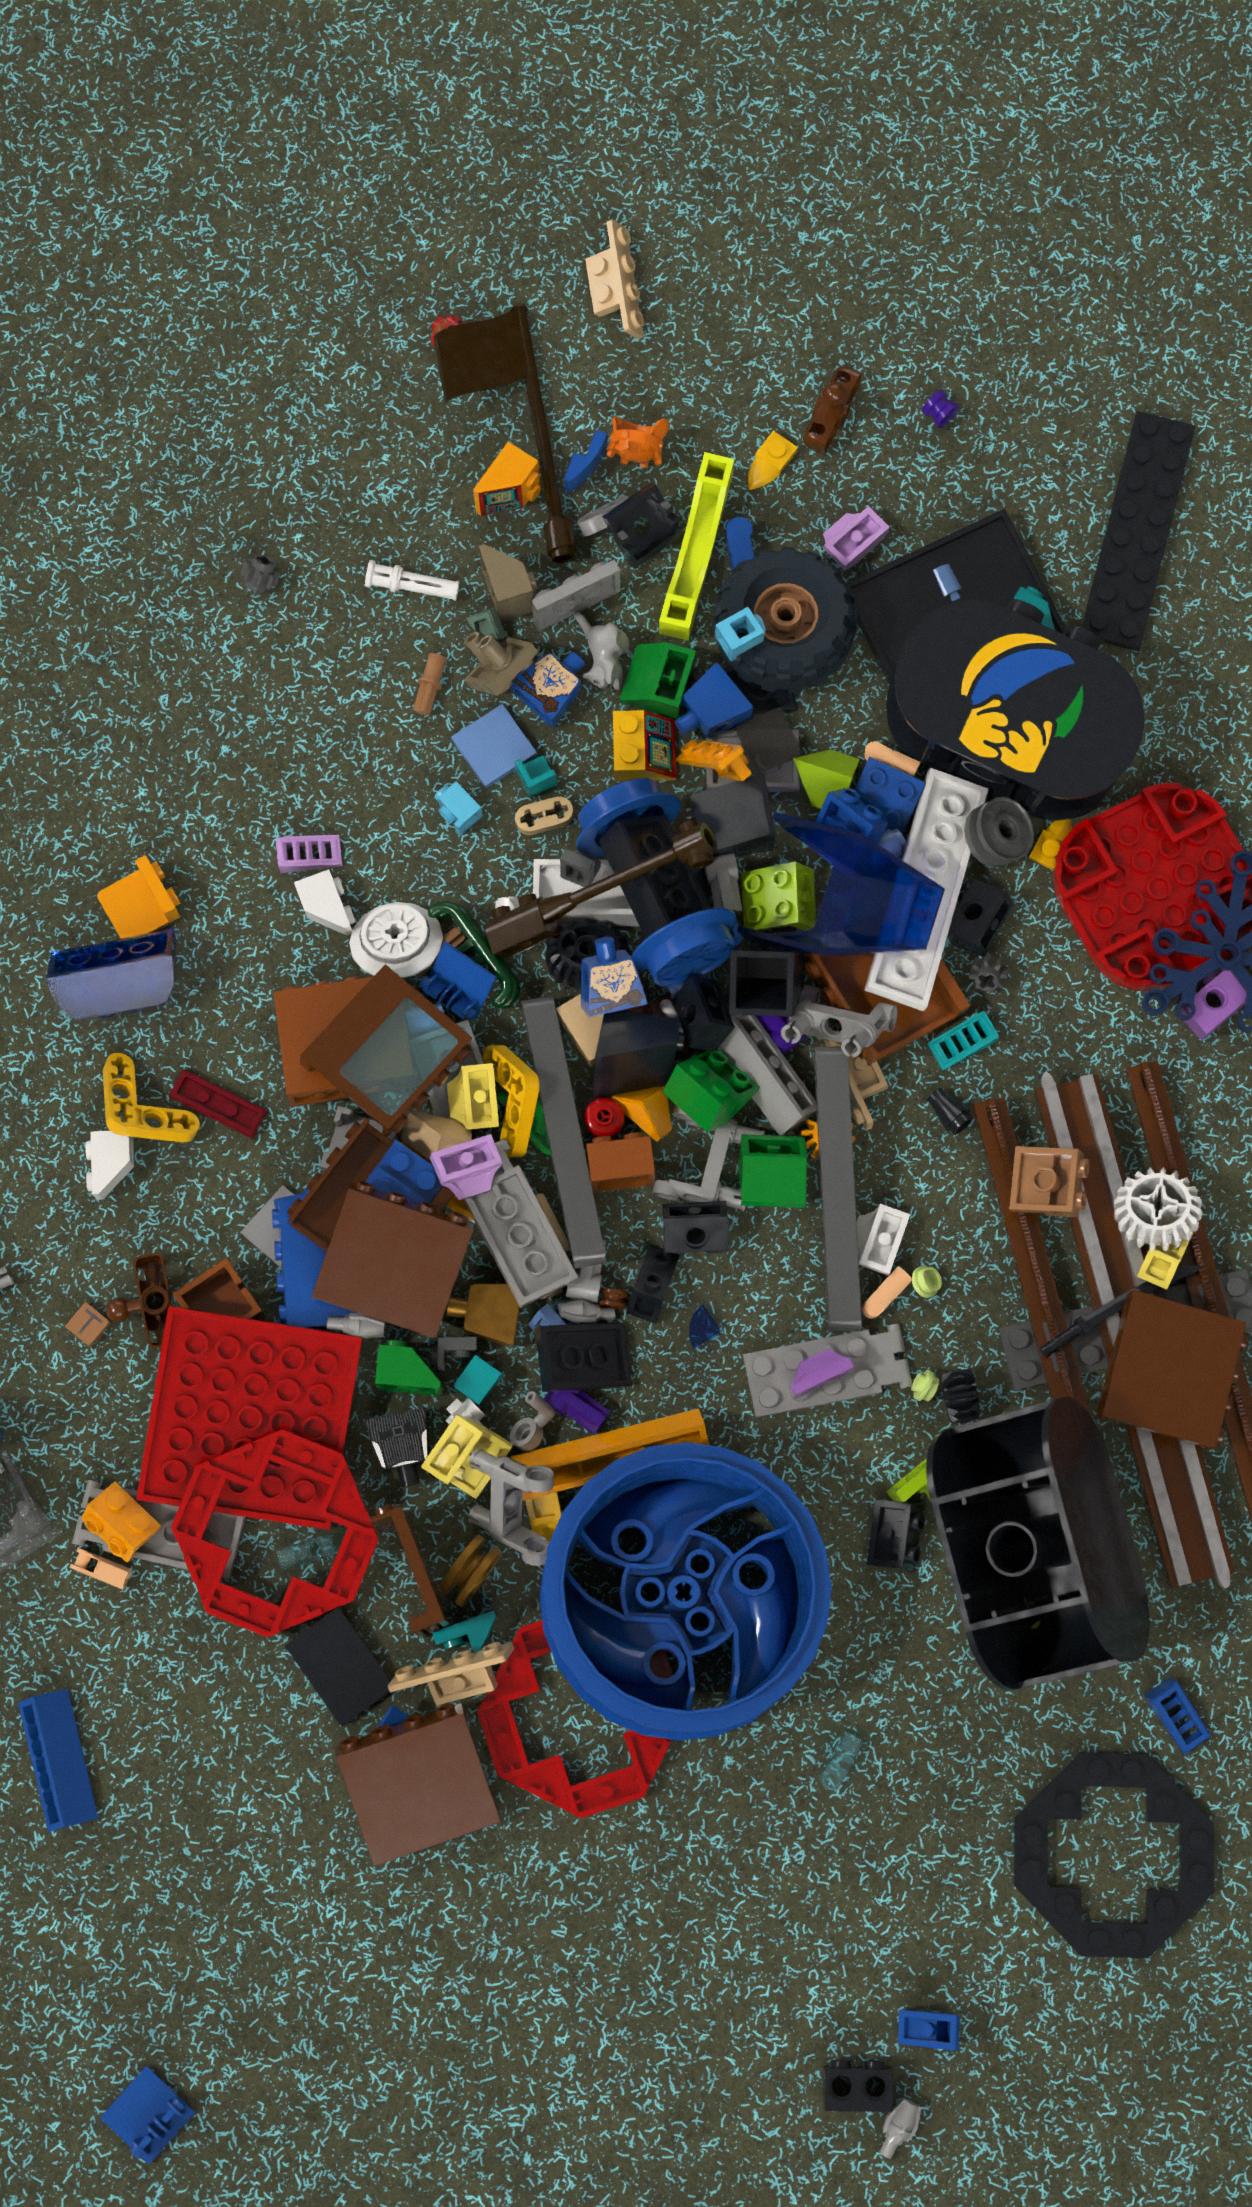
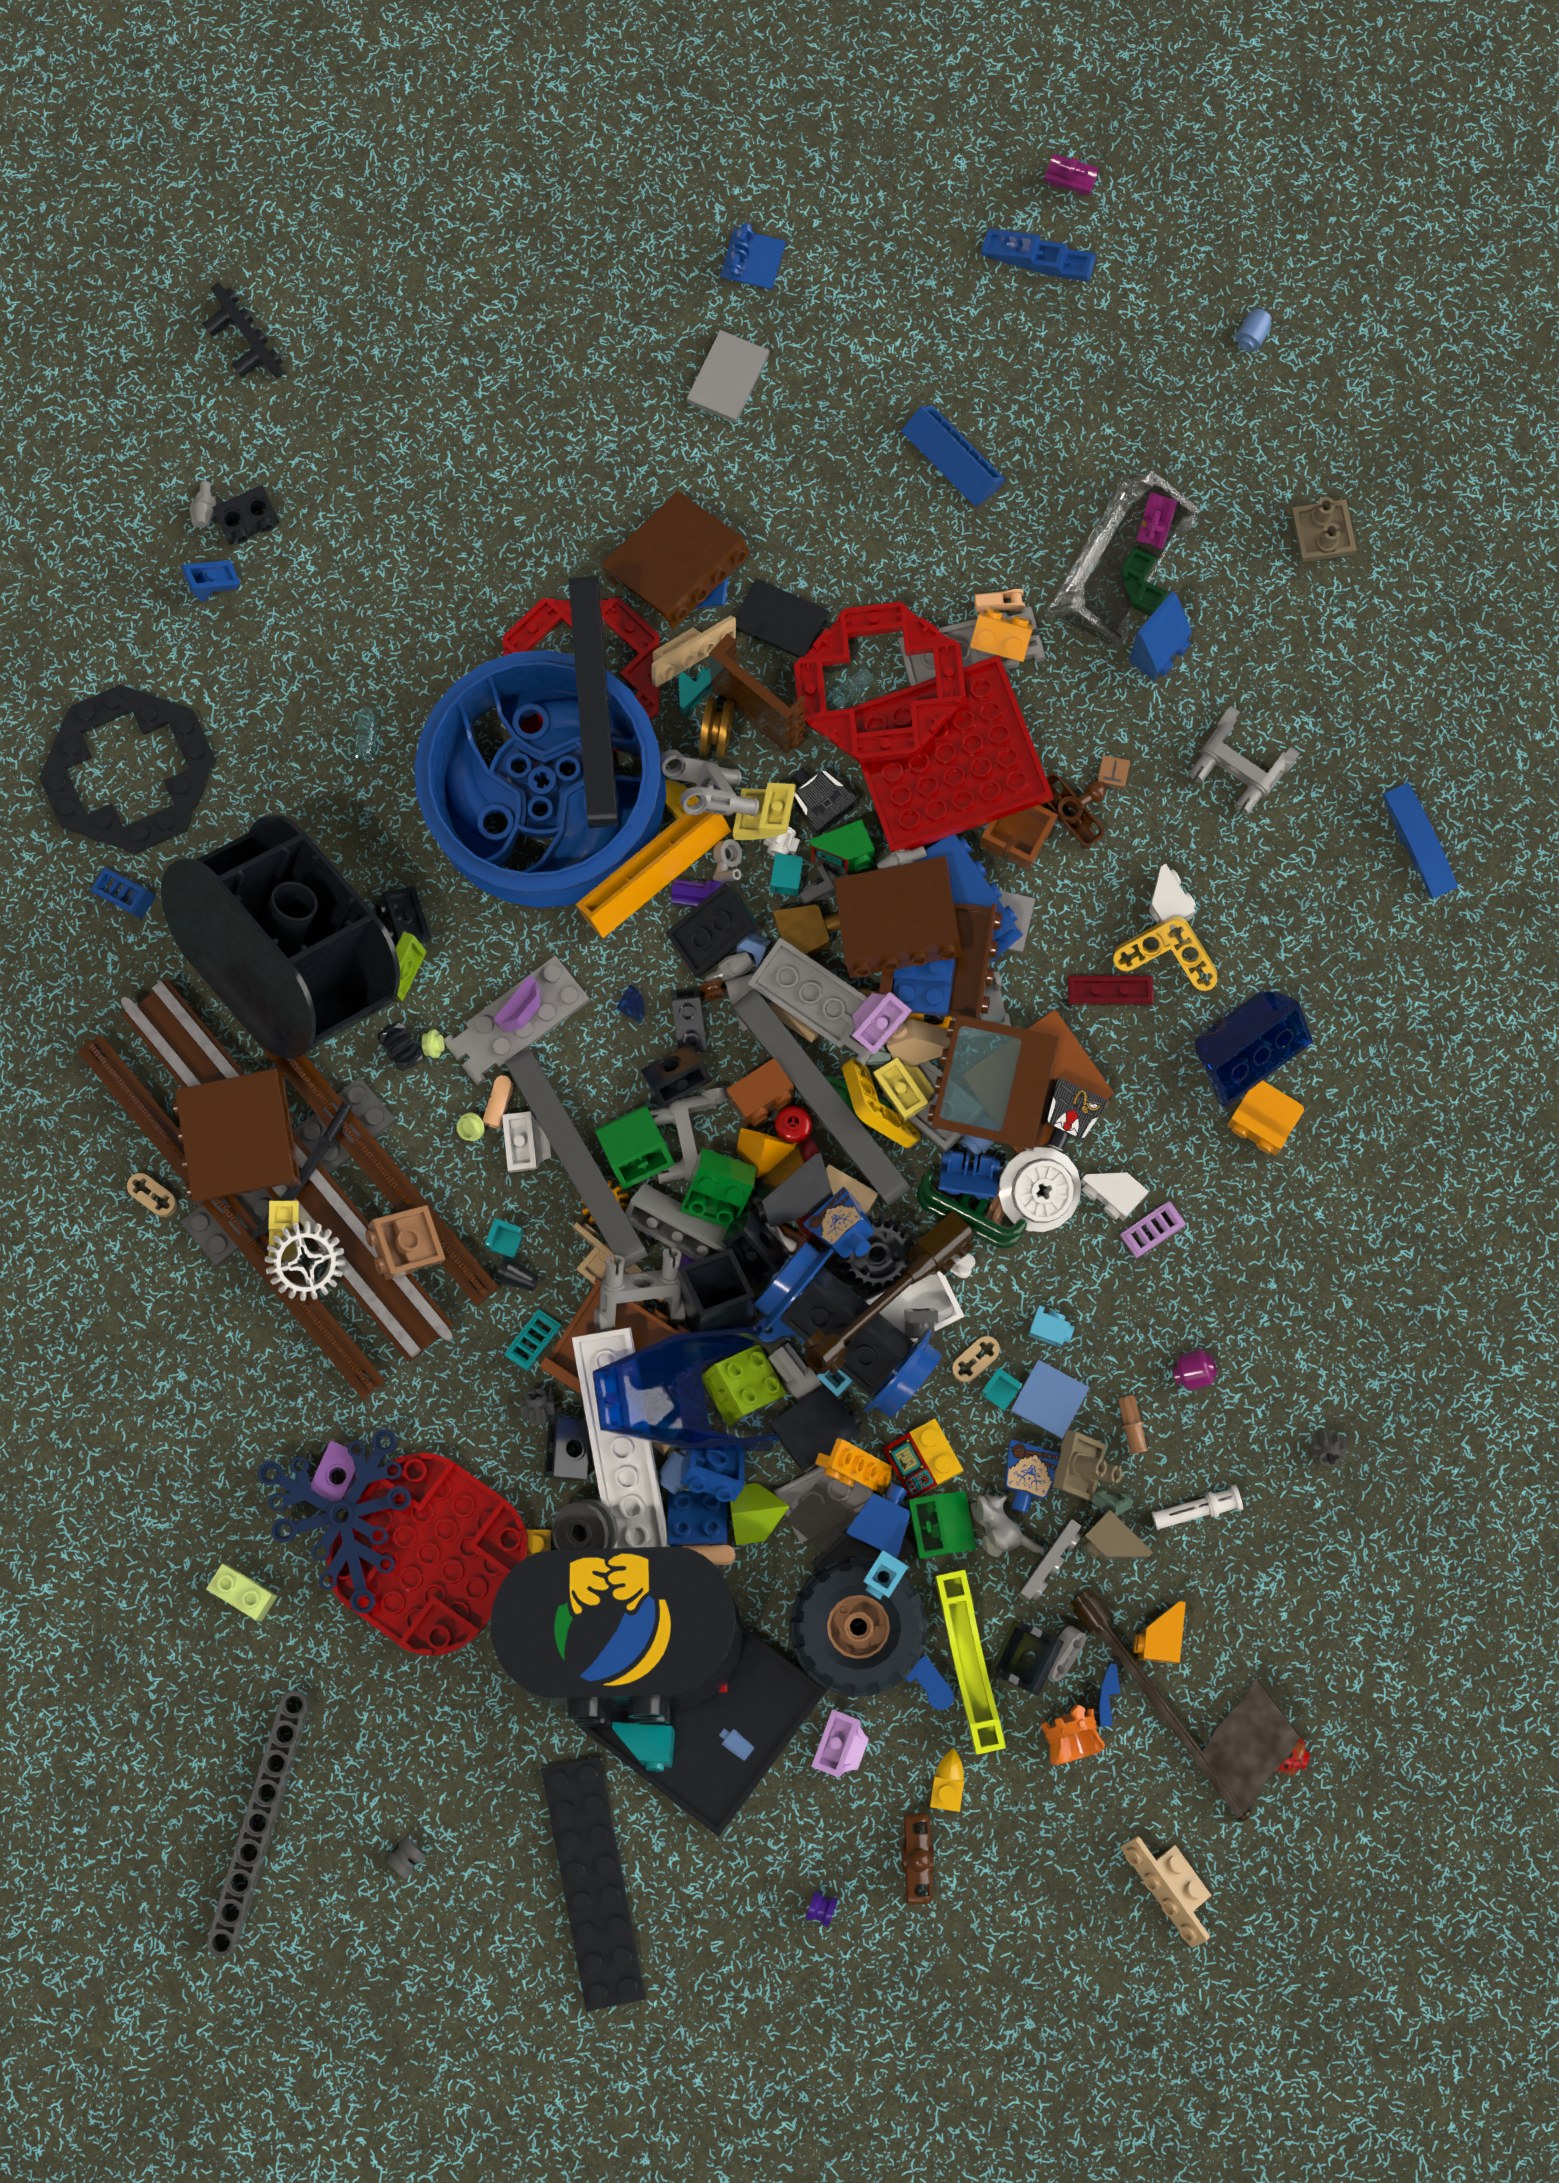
camera: 155 degrees right, 0 degrees up
none -> teal panel [485,1218,525,1259]
none -> black beam [568,575,618,828]
none -> light grey tile [687,330,770,423]
none -> torso [1042,1077,1109,1151]
none -> magenta head [1172,1349,1218,1391]

